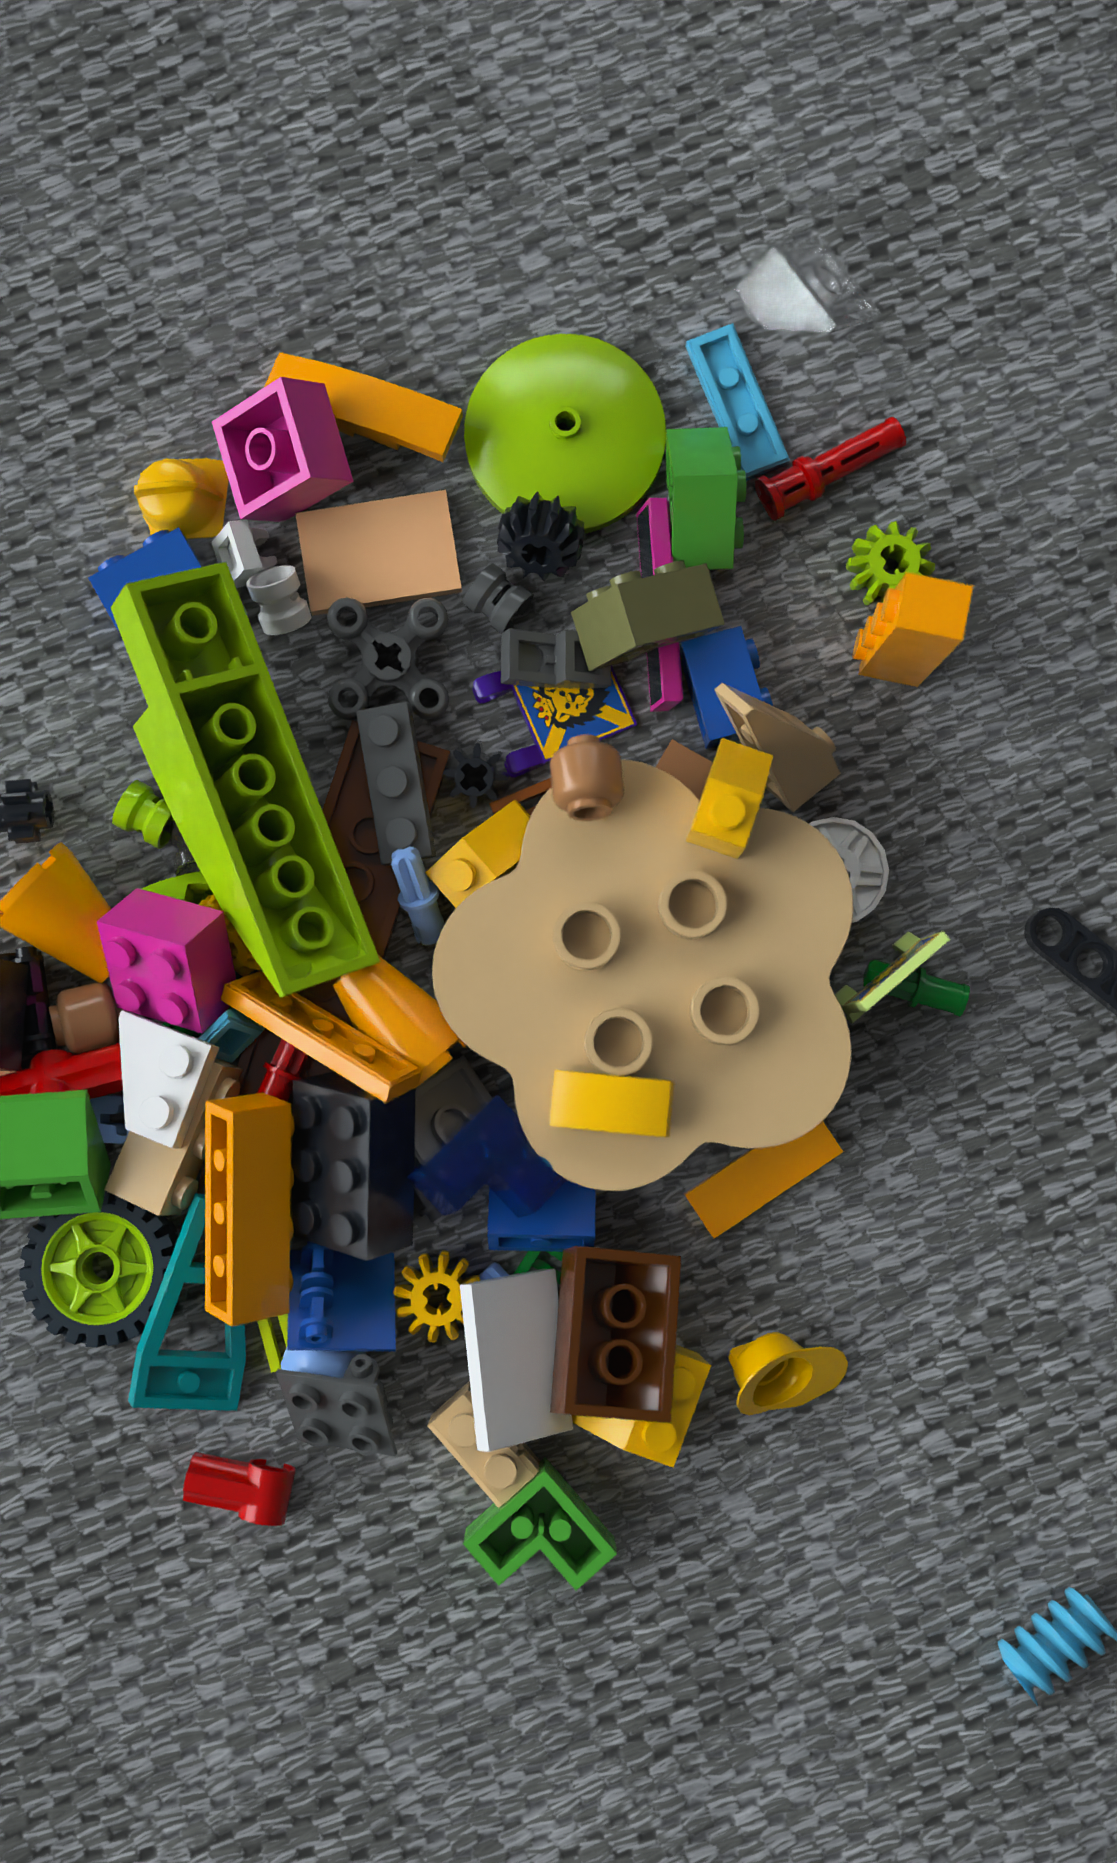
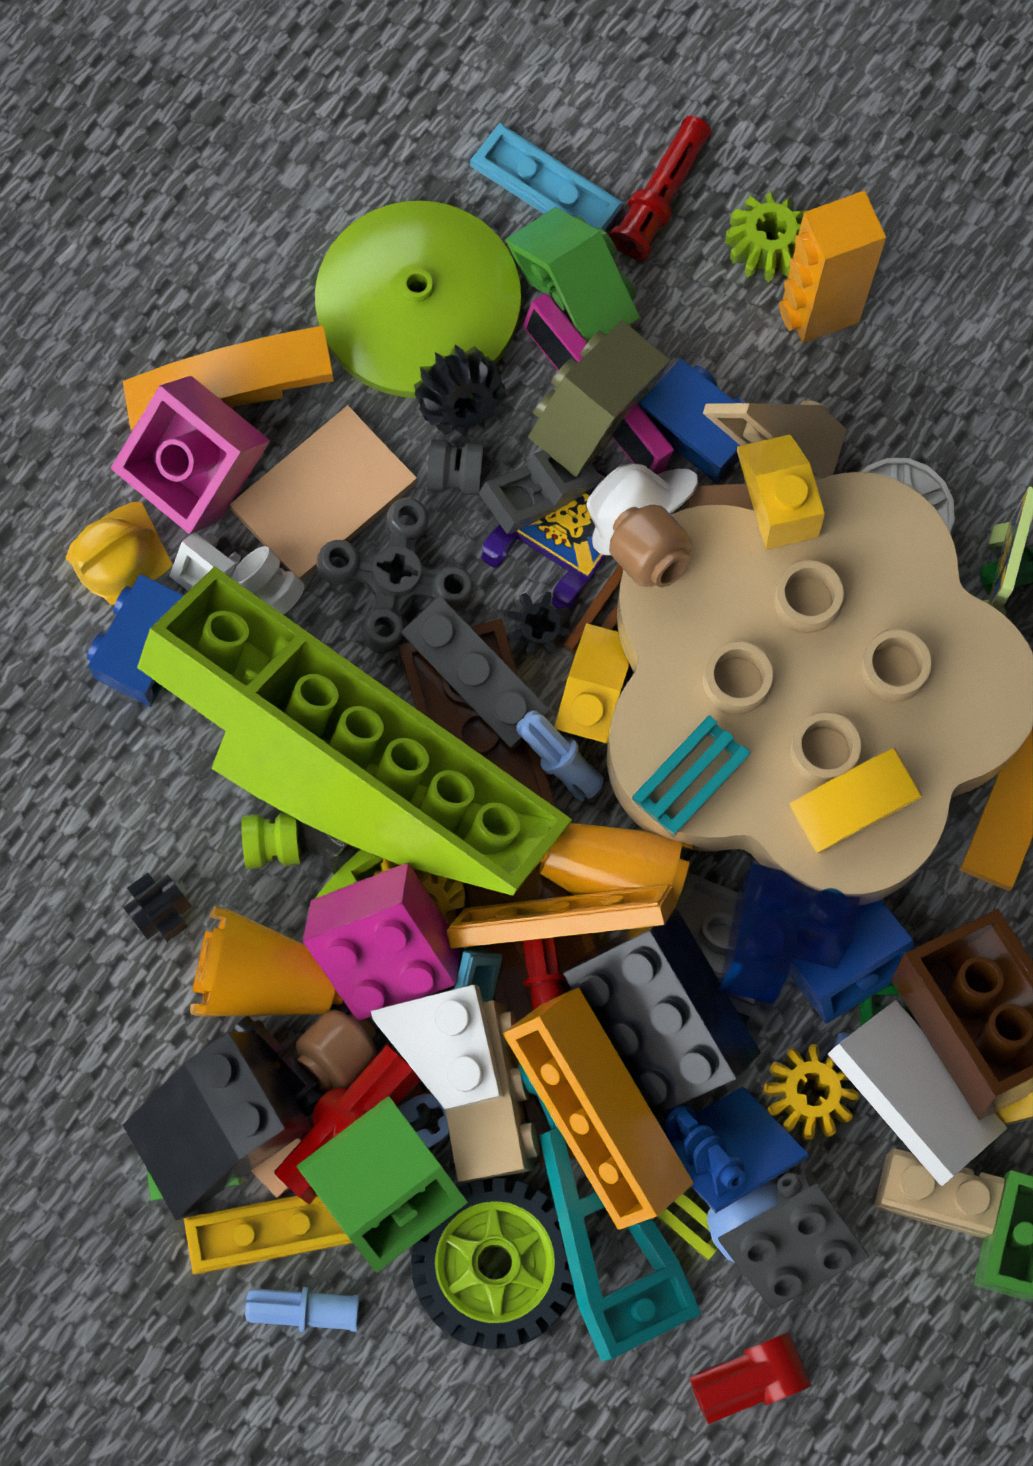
camera: 30 degrees left, 10 degrees down
clear slope [734,236,881,333] -> none
none -> white piece [587,463,698,555]
none -> teal tile [632,715,751,837]

